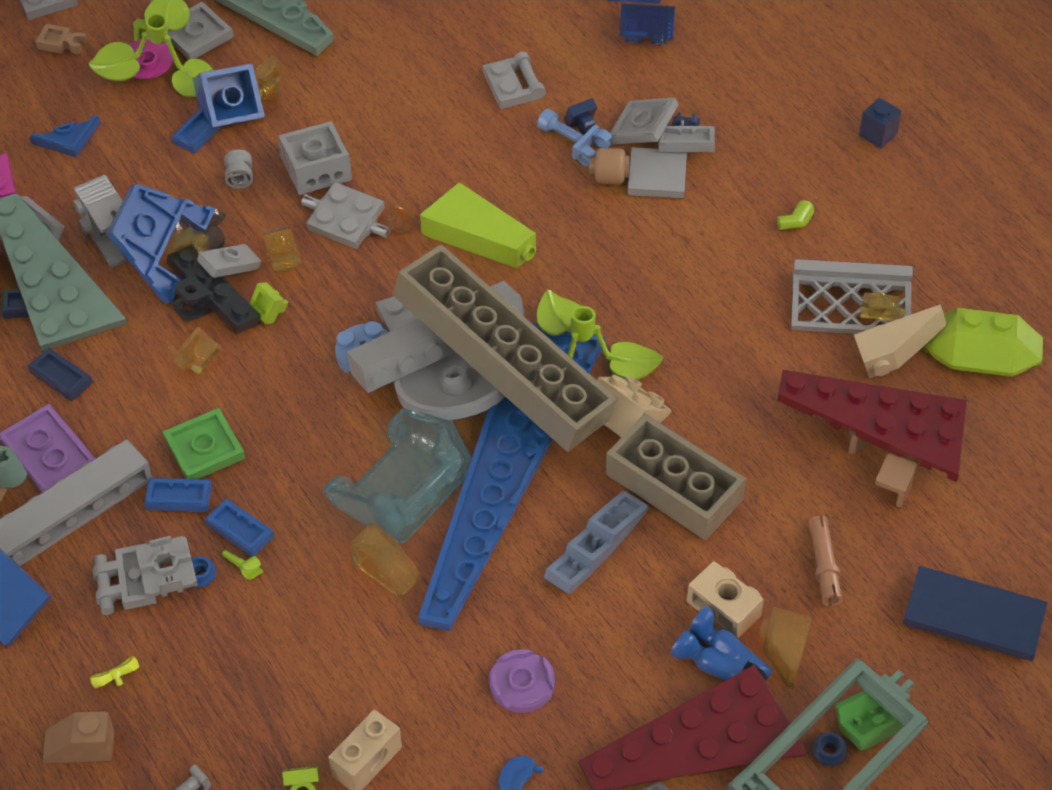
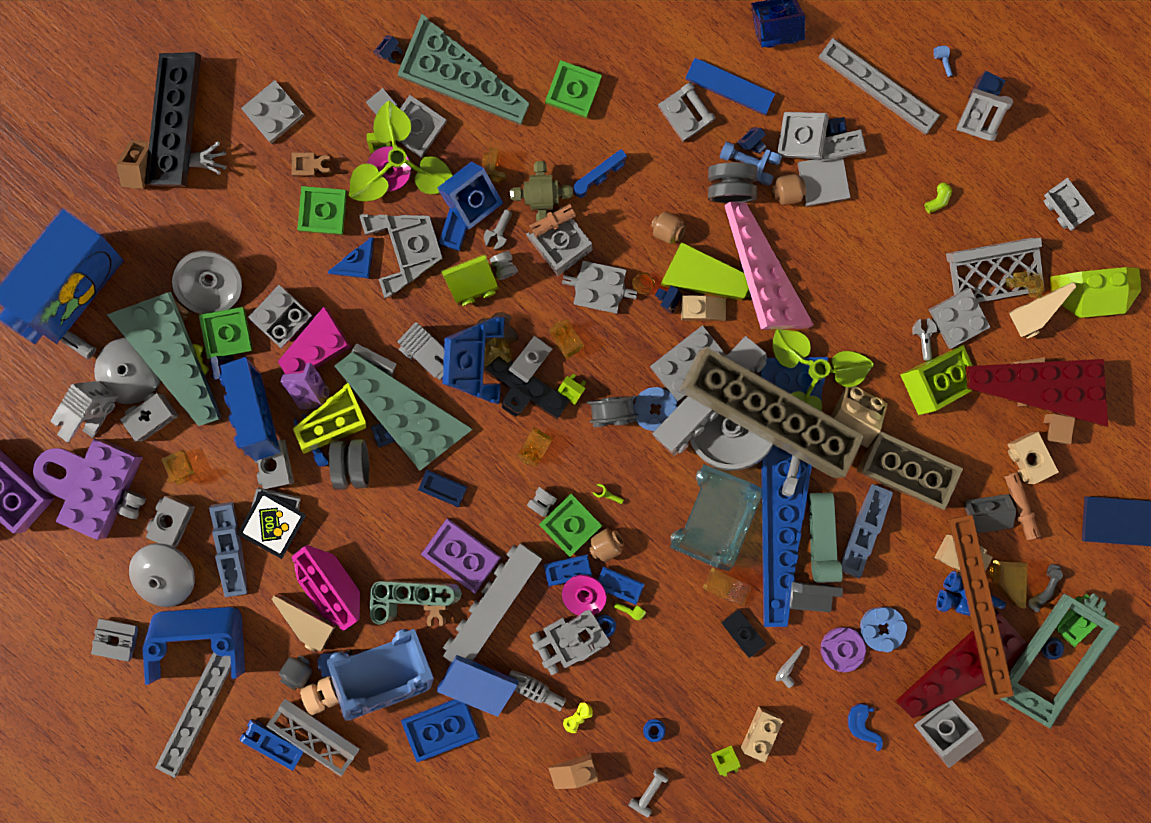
camera: 15 degrees left, 35 degrees up
none -> bright green plate [297,186,347,235]
none -> light grey wing [359,214,443,299]
none -> lime slope [442,255,499,307]
none -> light grey bar [484,210,512,251]
none -> light grey hinge [508,670,566,712]
none -> olive piece [510,161,573,221]
none -> light grey wheel [527,487,557,517]
none -> nougat pin [529,204,576,238]
none -> bright green plate [545,60,602,119]
none -> dark pink dish [562,575,606,615]
none -> blue plate [574,149,627,198]
none -> dark grey wheel [587,396,639,427]
none -> medium nougat head [590,529,624,562]
none -> lime hand [593,484,624,504]
none -> blue plate [643,719,666,742]
none -> medium nougat head [651,211,686,244]
none -> dark blue tile [655,286,683,314]
none -> tan slope [681,296,726,321]
none -> blue tile [685,58,775,115]
none -> dark grey wheel [708,162,757,204]
none -> black plate [721,608,767,658]
none -> bright pink wing [725,202,814,330]
none -> light grey bar [775,646,803,688]
none -> light grey bar [782,455,801,497]
none -> dark grey panel [789,582,843,612]
none -> sand green beam [808,492,842,583]
none -> light grey tile [818,38,940,135]
none -> medium blue plate [860,606,907,652]
none -> lime slope [900,345,973,415]
none -> light grey bar [912,318,937,361]
none -> light grey plate [928,288,990,349]
none -> medium blue hand [934,46,953,77]
none -> dark orange plate [948,515,1014,700]
none -> light grey plate [956,88,1013,141]
none -> dark grey panel [964,494,1016,533]
none -> tan brick [1007,432,1058,484]
none -> dark grey piece [1028,564,1063,612]
none -> light grey bracket [1043,177,1095,231]

